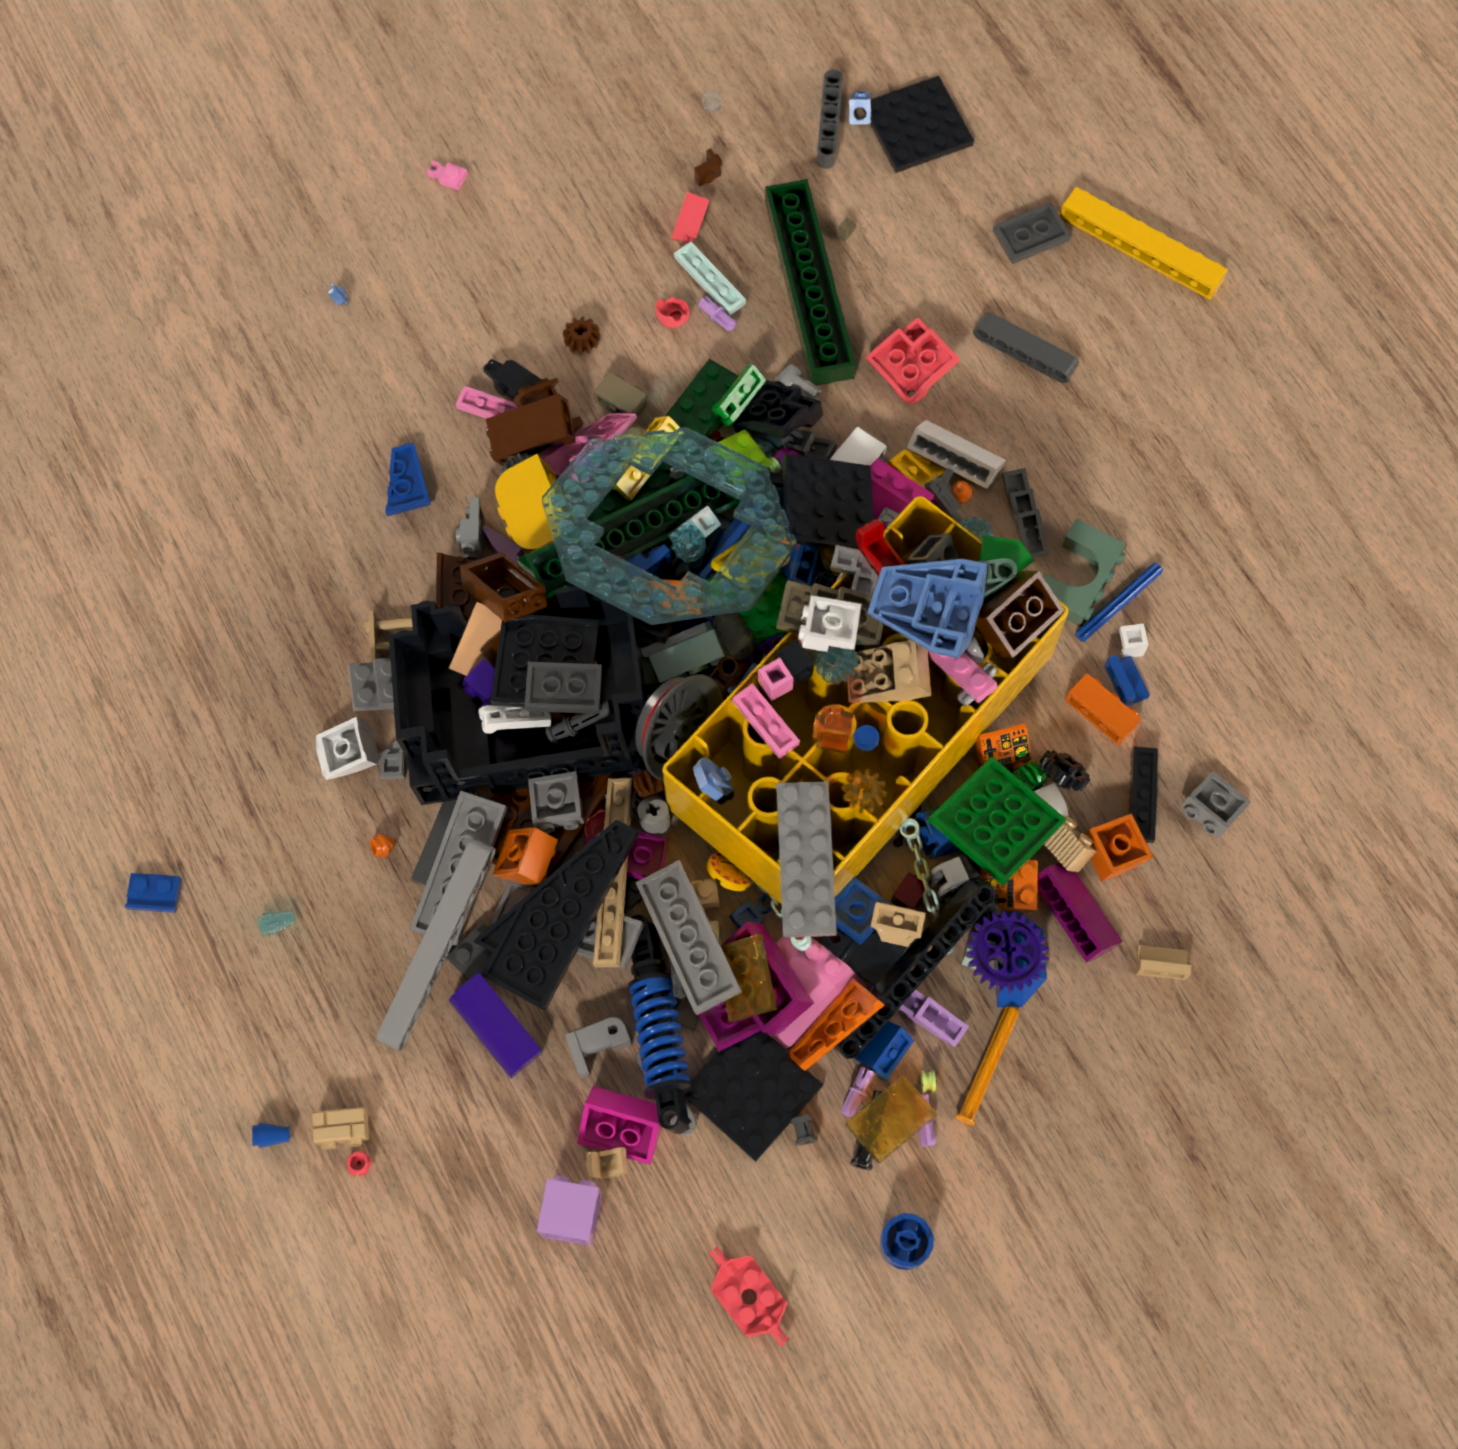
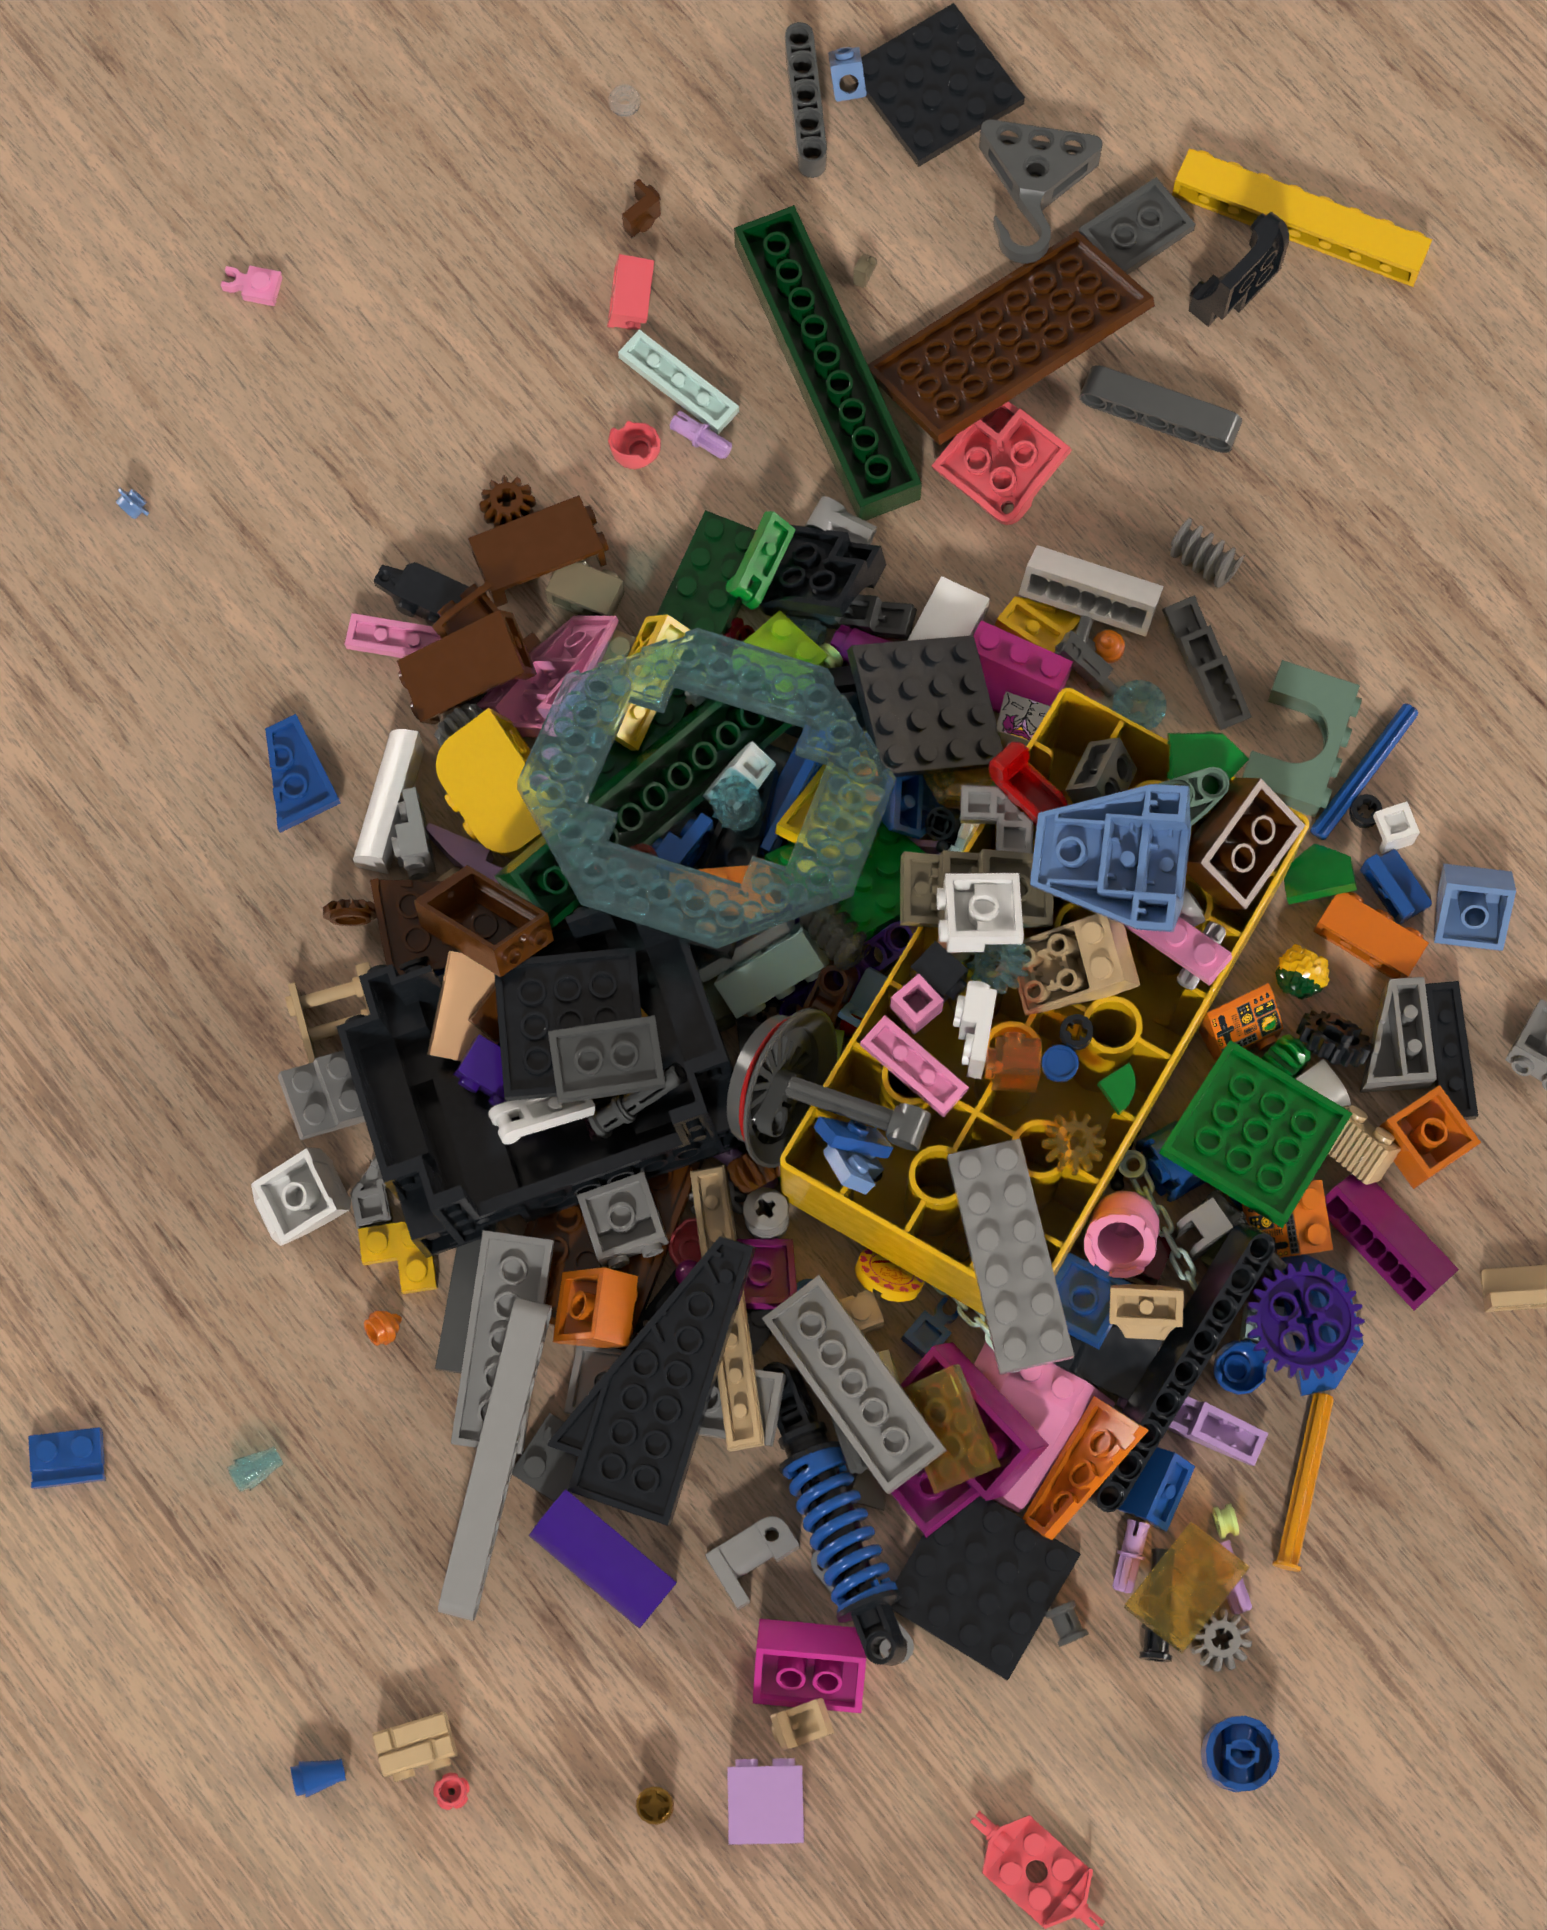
camera: 10 degrees left, 5 degrees up
none -> reddish brown gear [323,898,377,926]
none -> white brick [353,729,425,874]
none -> yellow plate [358,1221,438,1294]
none -> reddish brown panel [468,495,609,607]
none -> pearl gold wheel [636,1786,674,1825]
none -> dark grey axle [785,1077,931,1151]
none -> blue plate [814,1116,894,1159]
none -> reddish brown plate [868,231,1155,445]
none -> white plate [953,981,997,1079]
none -> dark grey piece [979,119,1103,263]
none -> black bush [1060,1014,1093,1051]
none -> tile [1084,1191,1160,1278]
none -> green tile [1098,1063,1136,1115]
none -> light grey piece [1170,518,1245,588]
none -> black slope [1189,212,1289,327]
none -> light grey gear [1189,1608,1252,1672]
none -> blue hair [1214,1340,1270,1395]
none -> piece [1275,944,1330,1000]
none -> green slope [1284,843,1357,905]
none -> black bush [1349,794,1382,828]
none -> light grey wedge [1360,977,1437,1093]
none -> medium blue slope [1434,863,1516,951]

